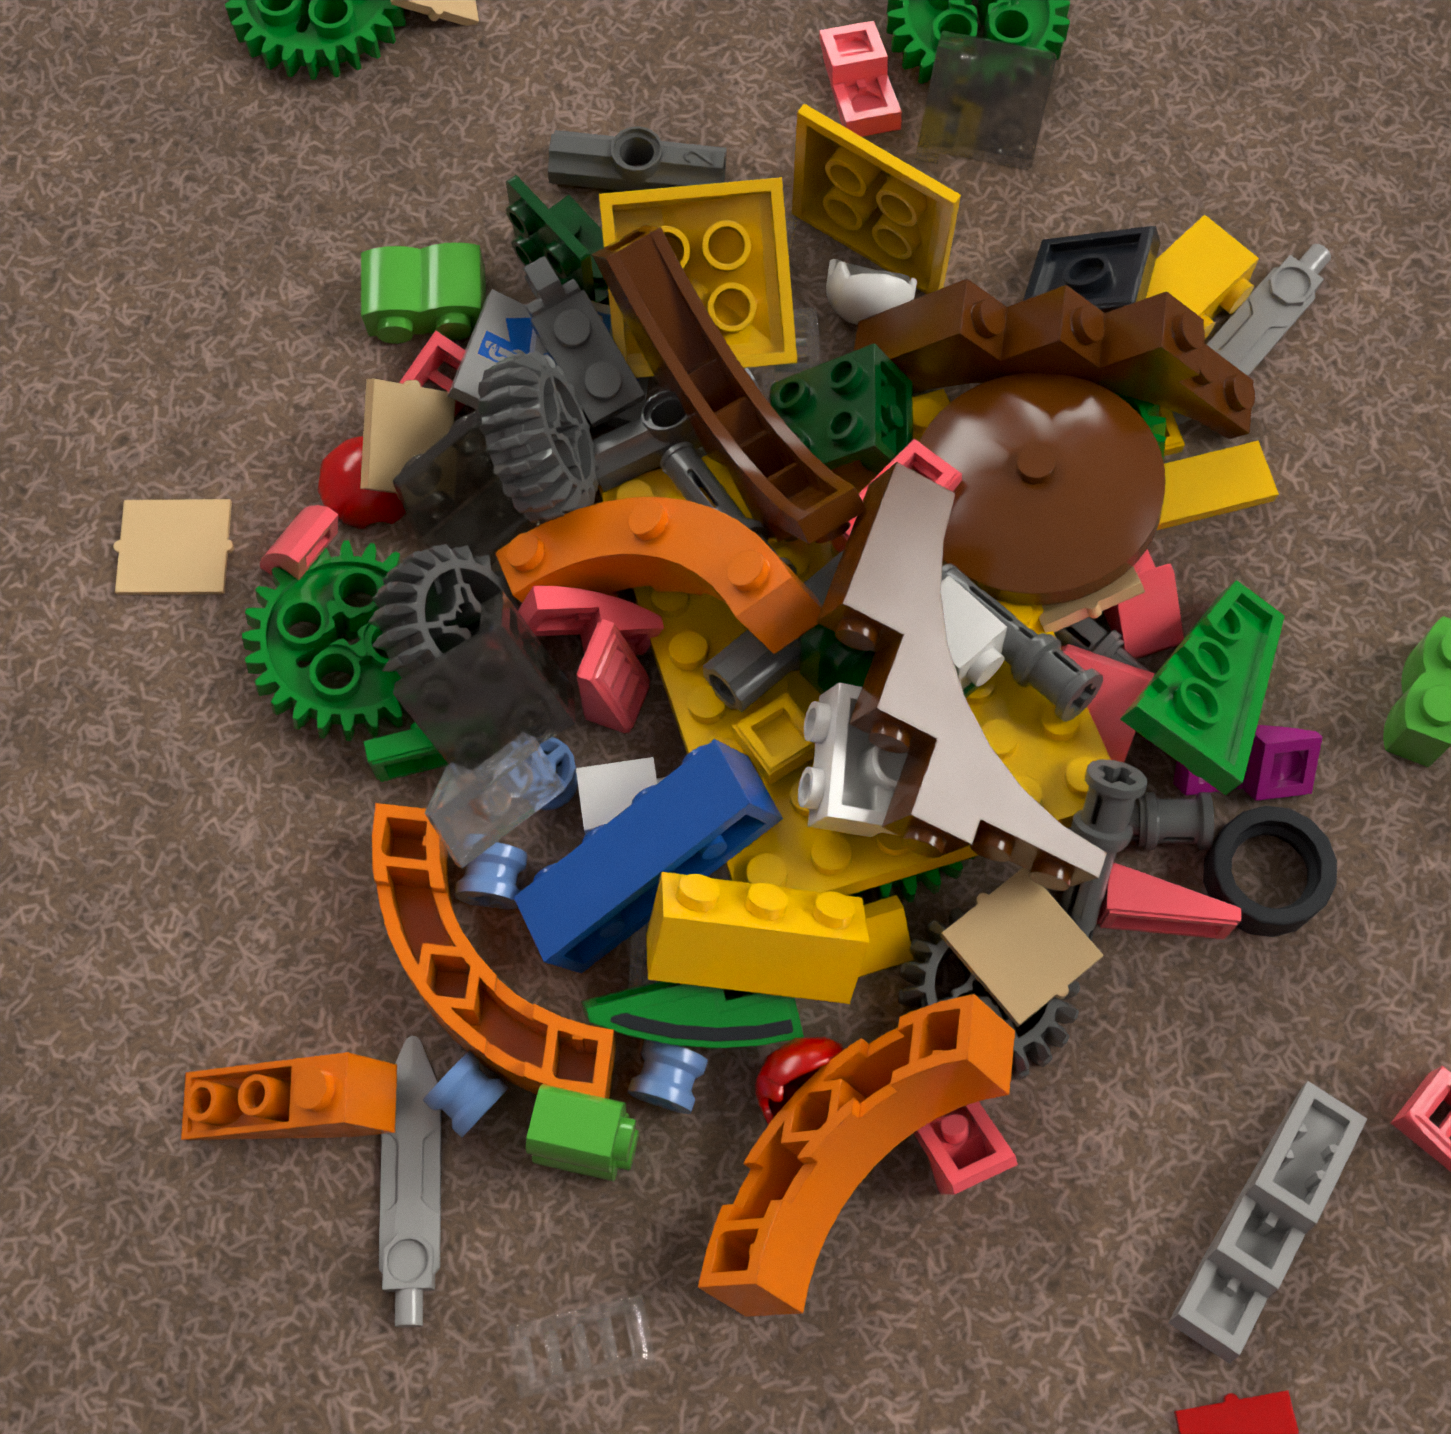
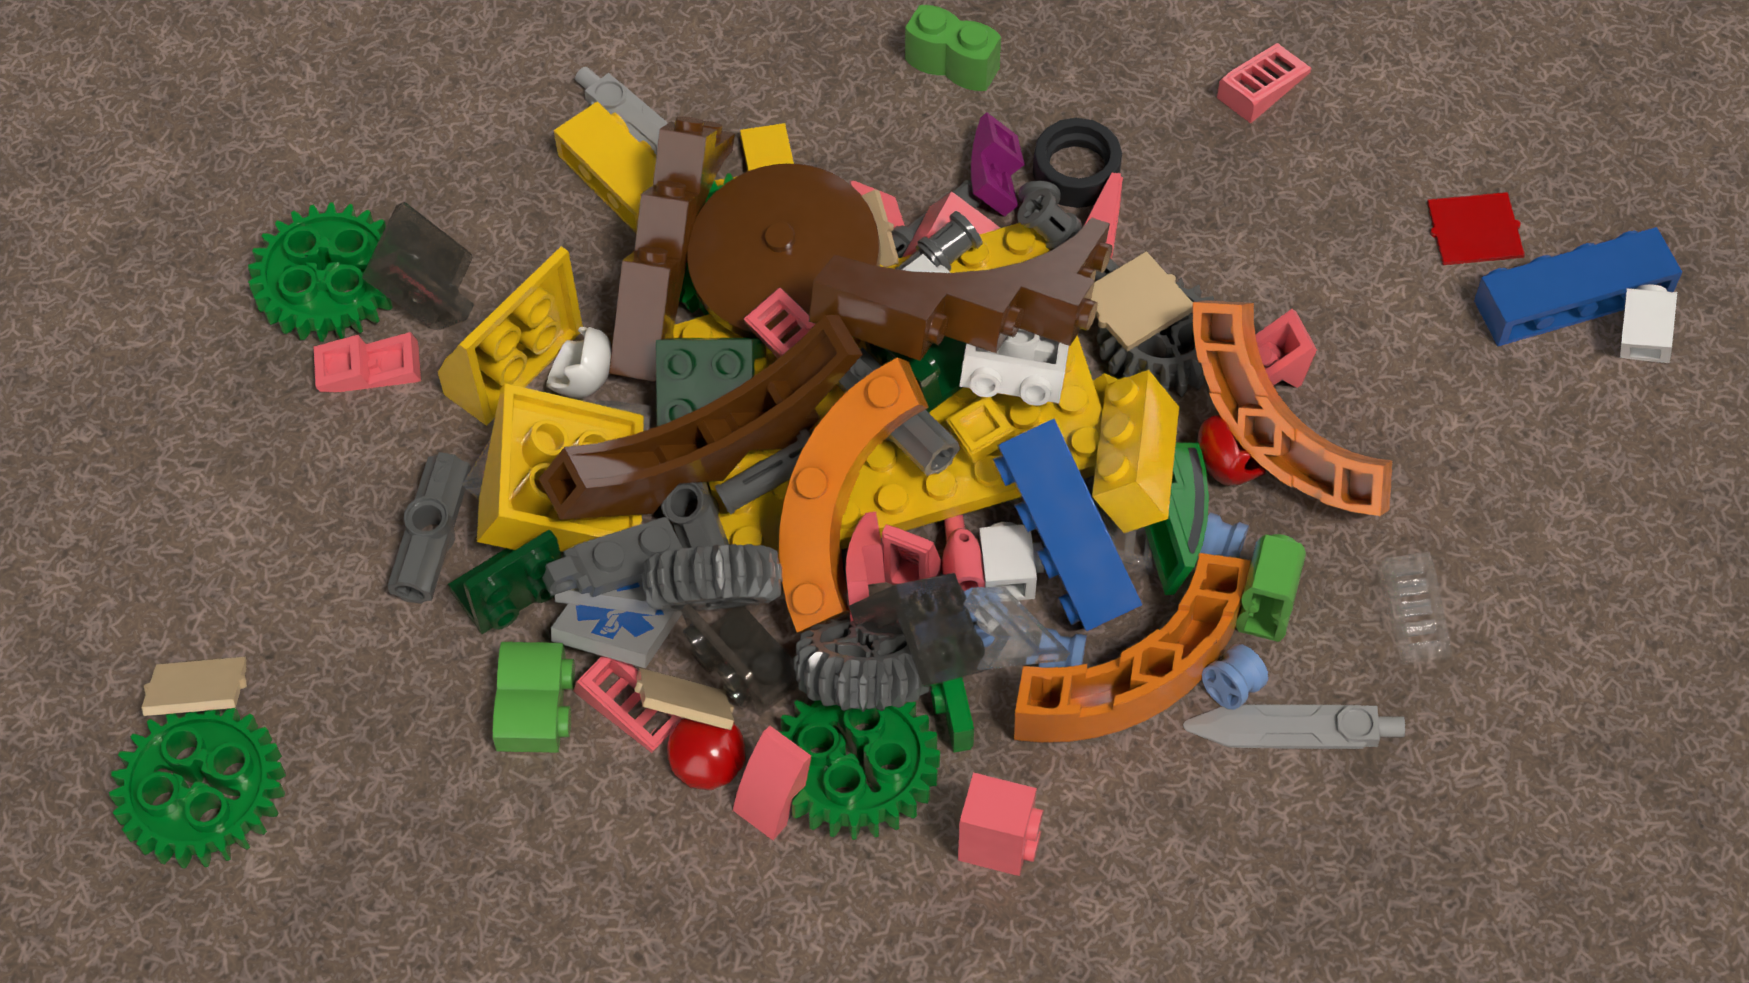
camera: 85 degrees left, 10 degrees down
tan piece [113,499,234,595] -> none
orange slope [181,1052,397,1140] -> none
black tile [1023,226,1161,313] -> none
green wing [1120,580,1285,795] -> none
light grey slope [1168,1081,1367,1364] -> none
none -> coral piece [941,514,985,605]
none -> coral brick [958,772,1044,876]

